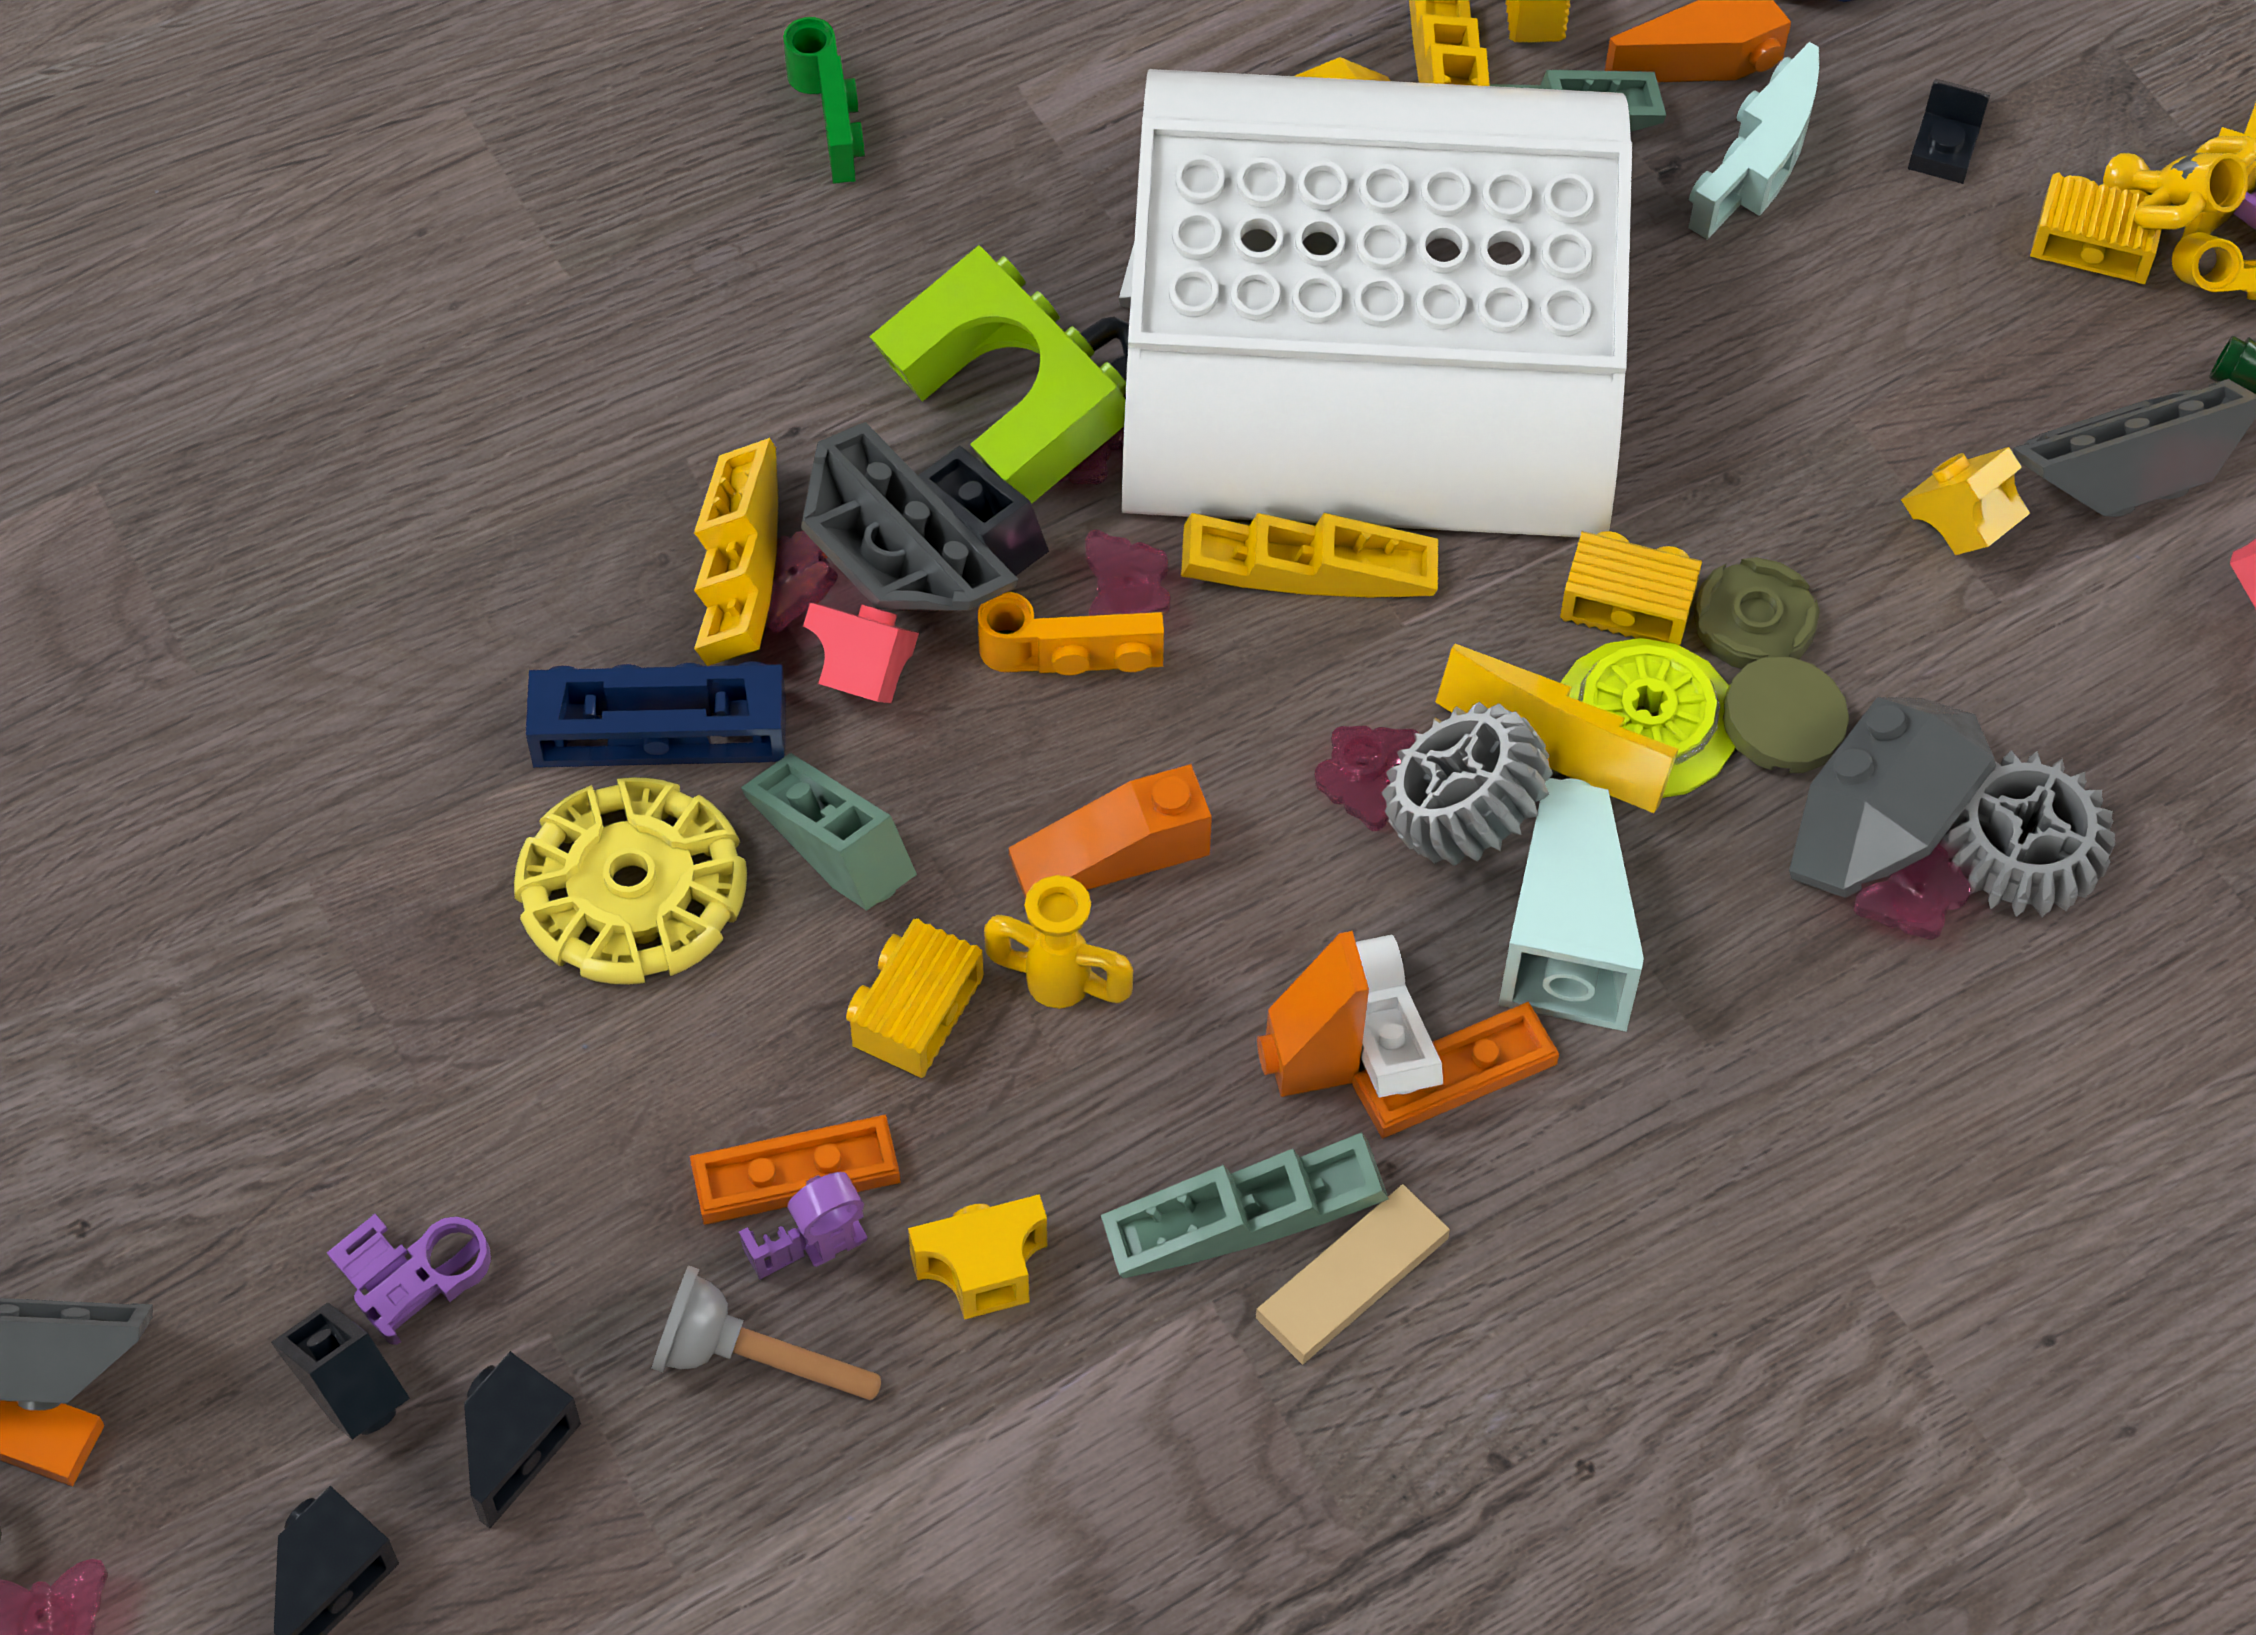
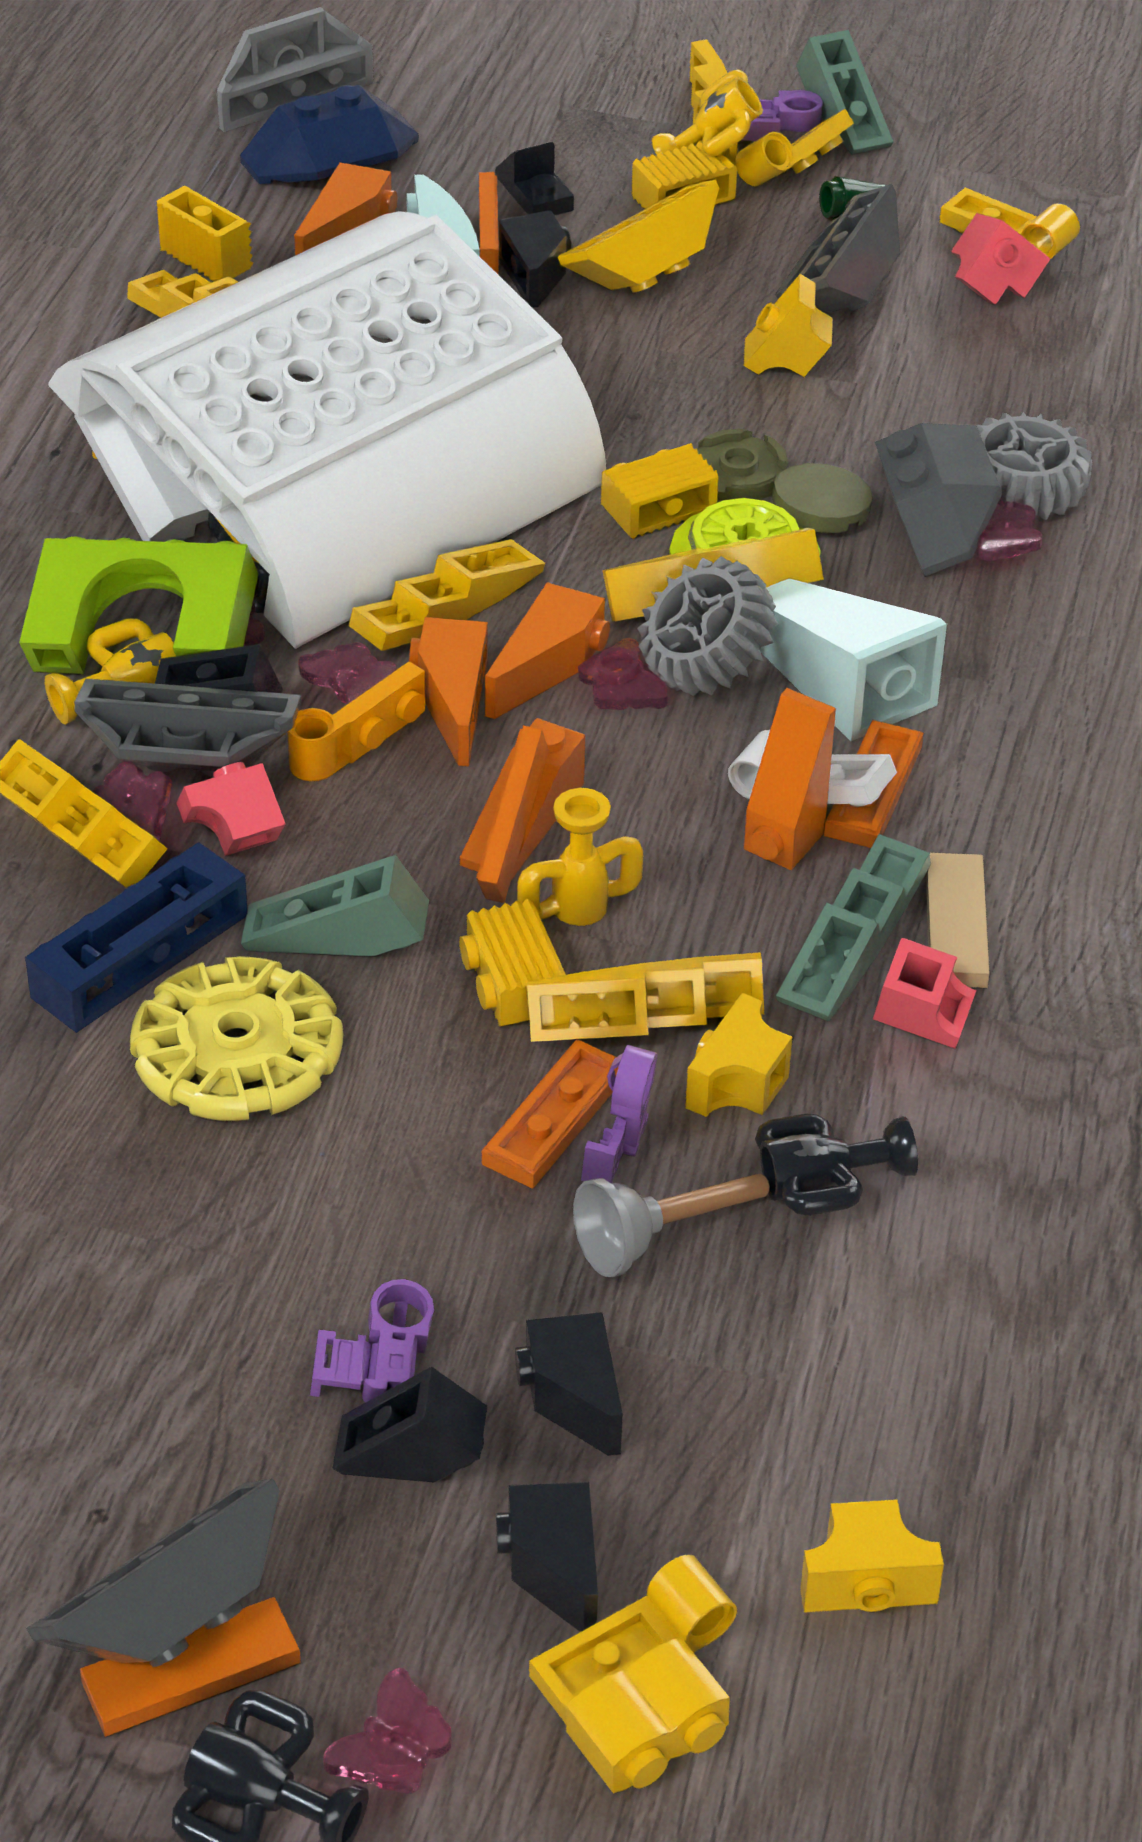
camera: 45 degrees left, 15 degrees down
none -> yellow piece [44,618,176,725]
none -> orange slope [409,617,488,767]
none -> orange tile [476,725,549,903]
none -> orange tile [479,172,499,275]
none -> orange slope [485,582,610,719]
none -> black slope [499,210,572,308]
none -> yellow slope [527,952,765,1042]
none -> yellow wedge [557,179,719,293]
none -> black piece [755,1113,918,1216]
none -> coral brick [873,938,977,1049]

